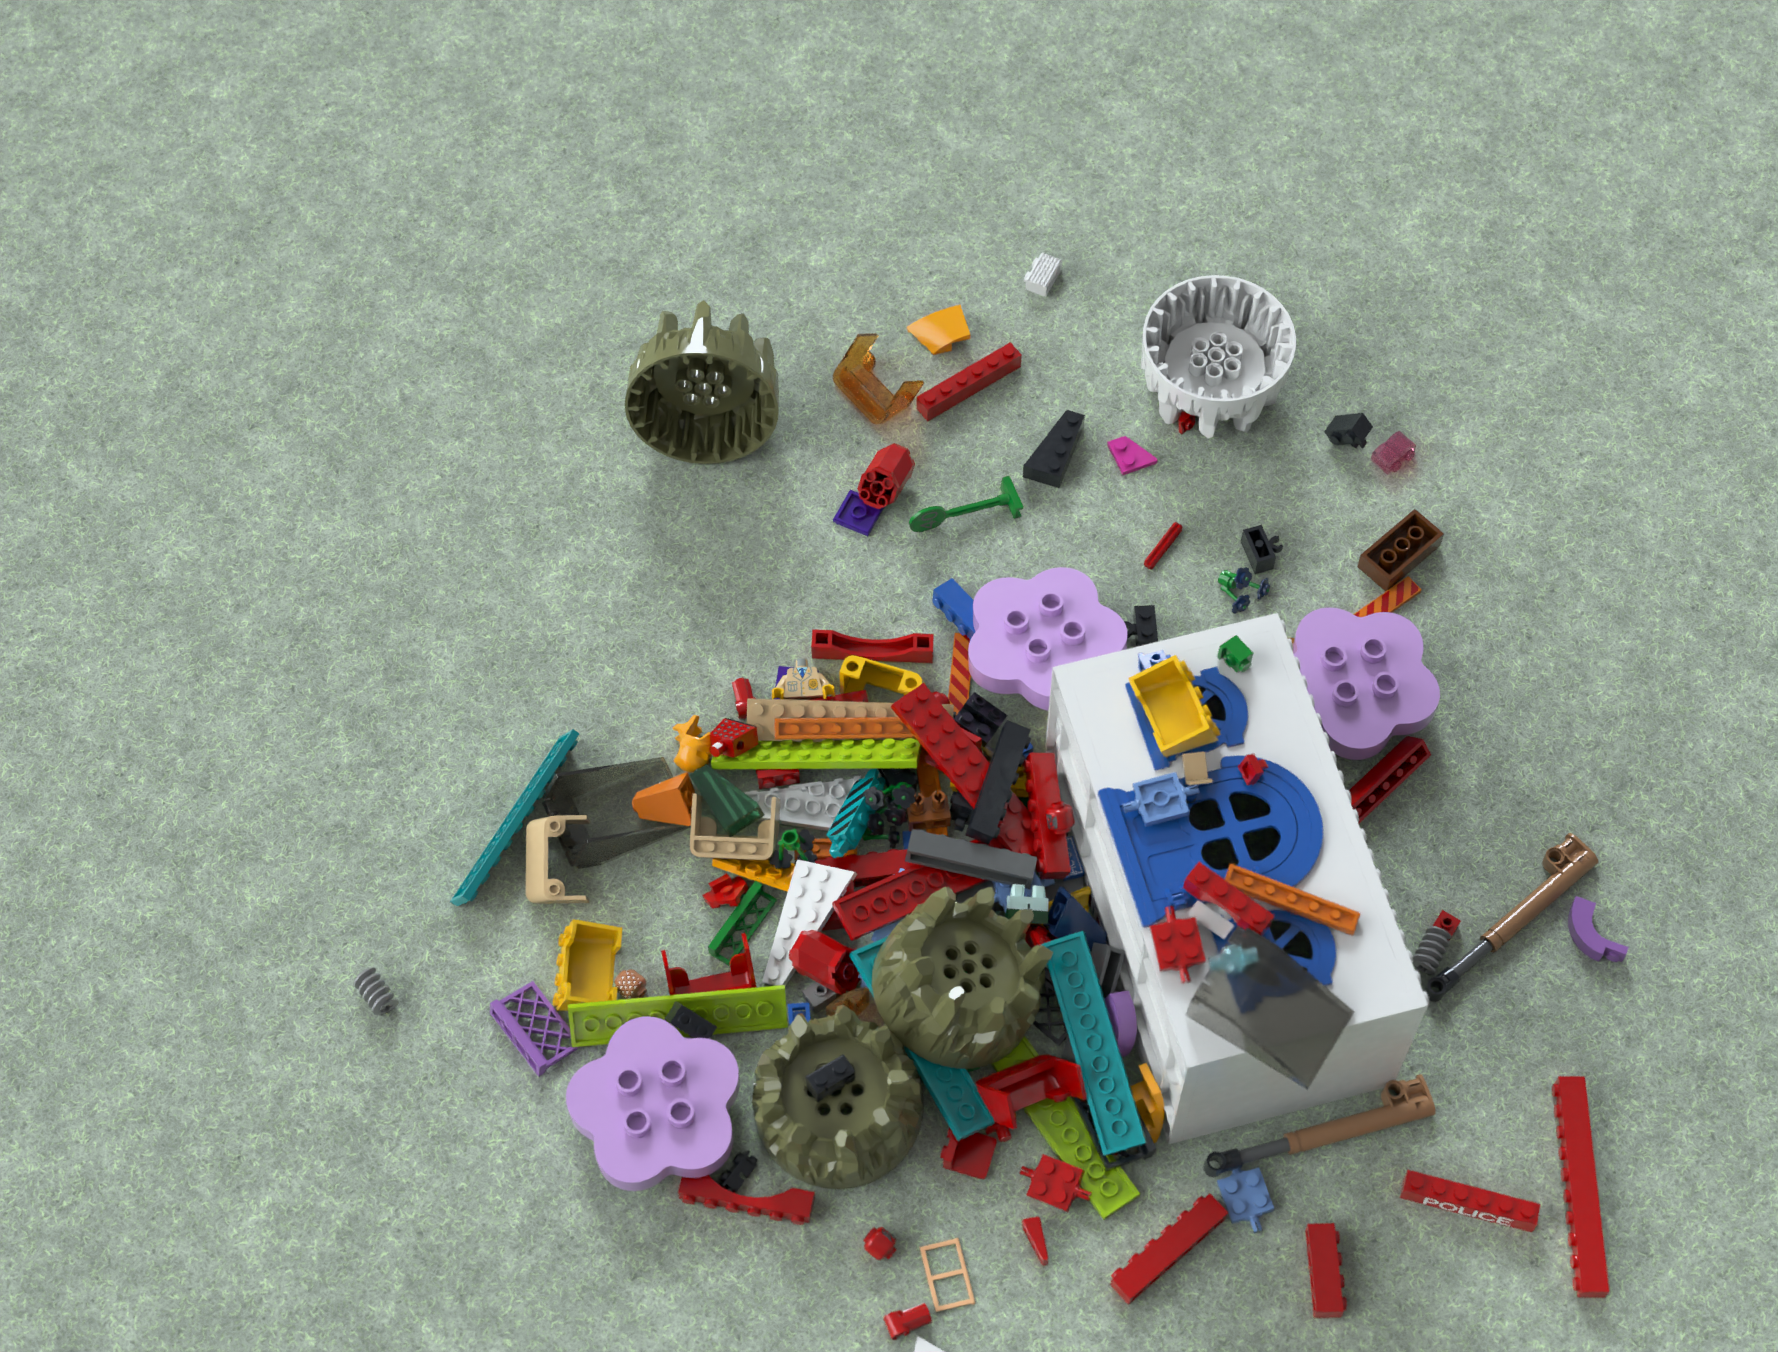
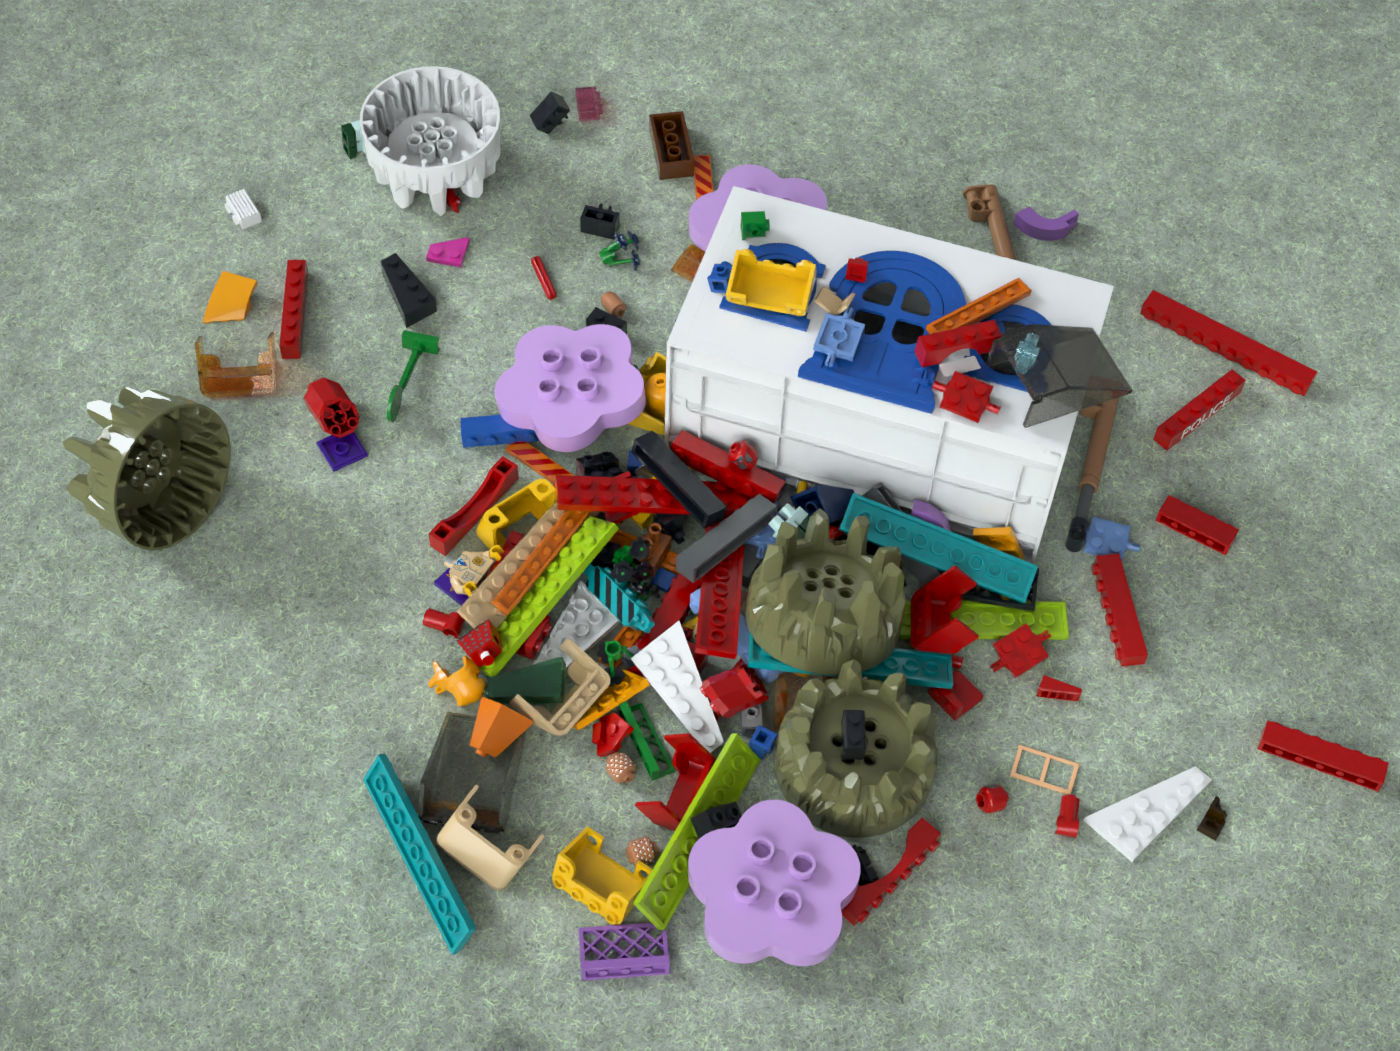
camera: 60 degrees left, 5 degrees down
none -> nougat brick [601,291,626,317]
none -> nougat head [606,752,637,784]

